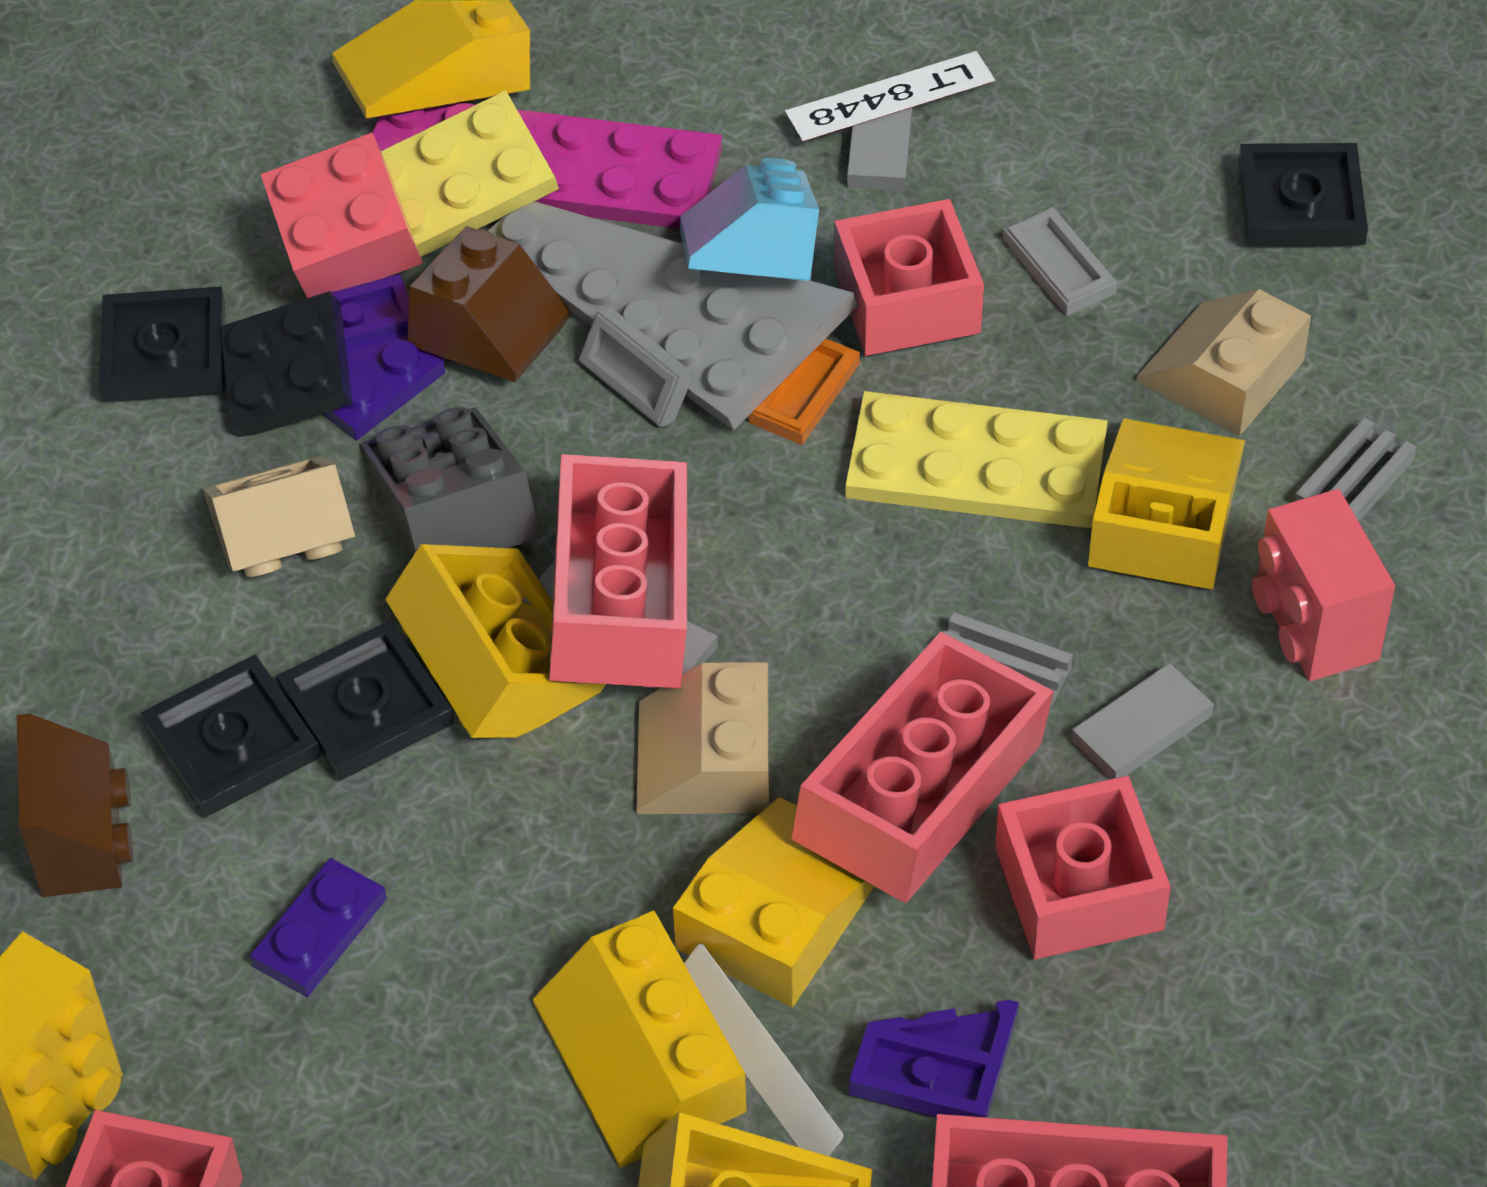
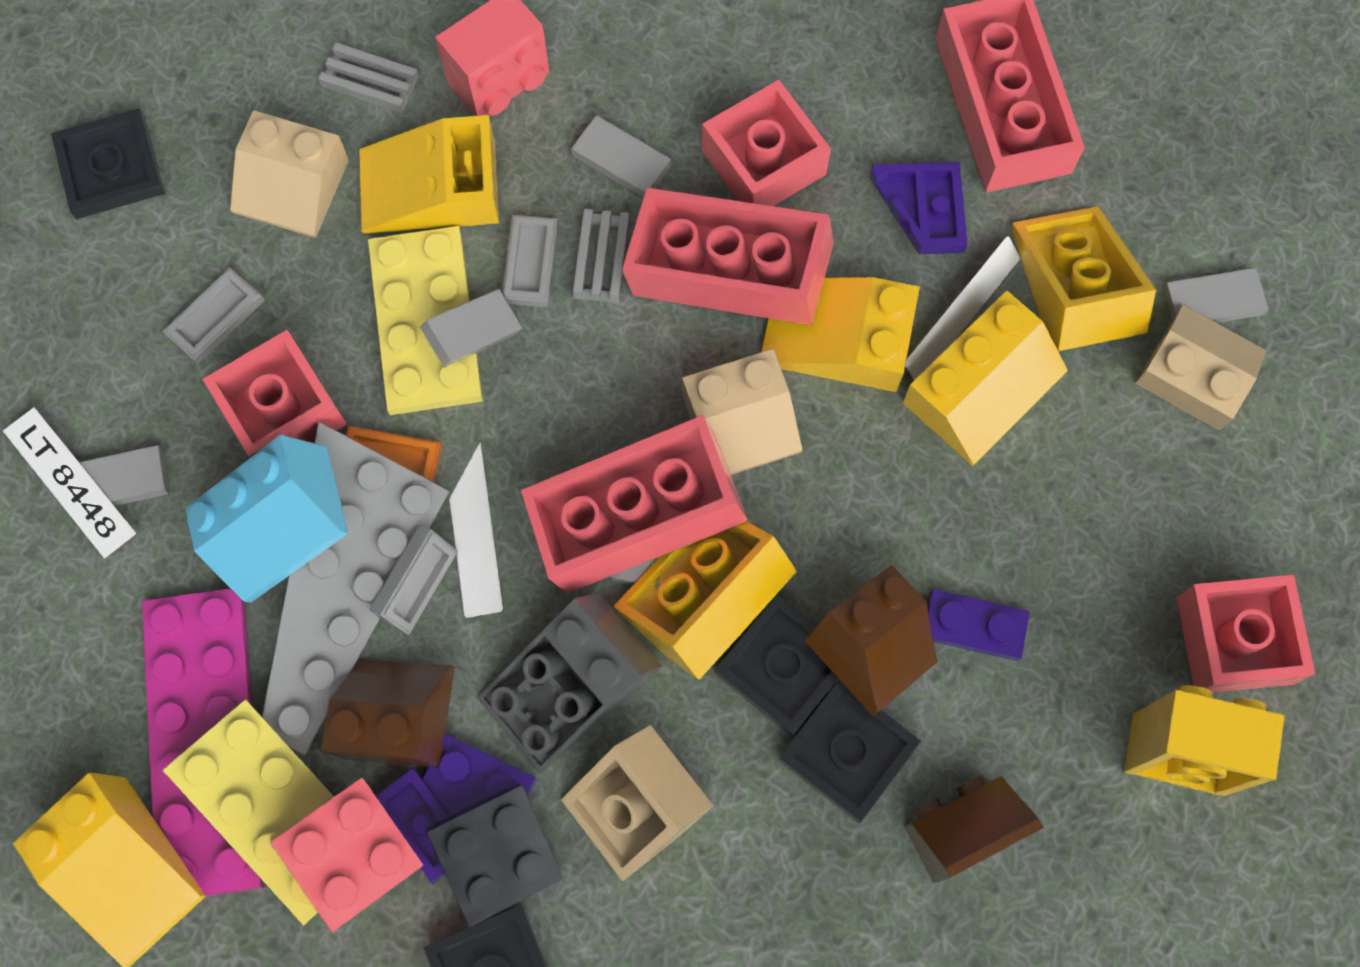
camera: 110 degrees left, 20 degrees up
none -> light grey tile [420,289,523,368]
none -> white sticker [449,442,503,618]
none -> light grey tile [502,215,558,307]
none -> reddish brown slope [805,565,937,717]

